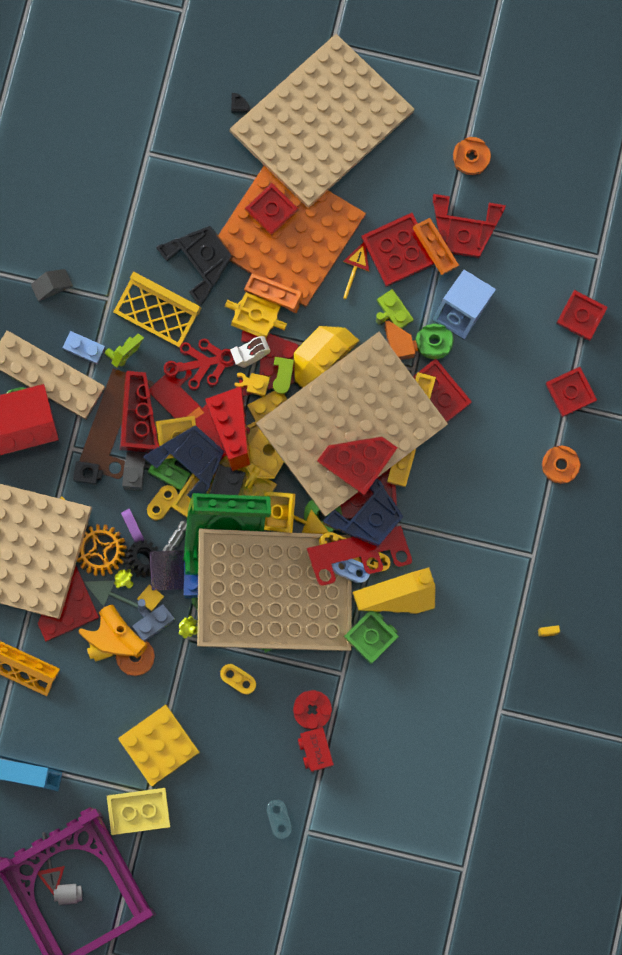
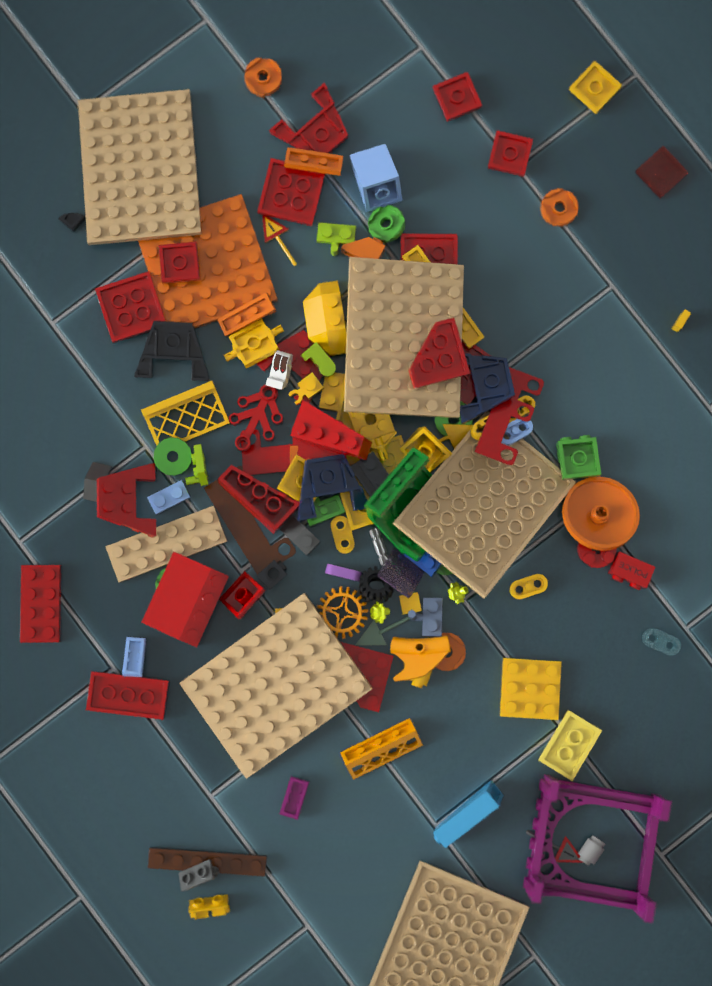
camera: 50 degrees left, 5 degrees up
yellow wedge [353,567,435,614] -> none
none -> red plate [95,271,165,343]
none -> red wing [97,463,156,538]
none -> bright green tile [153,437,192,476]
none -> red slope [219,571,266,619]
none -> orange dish [562,477,640,551]

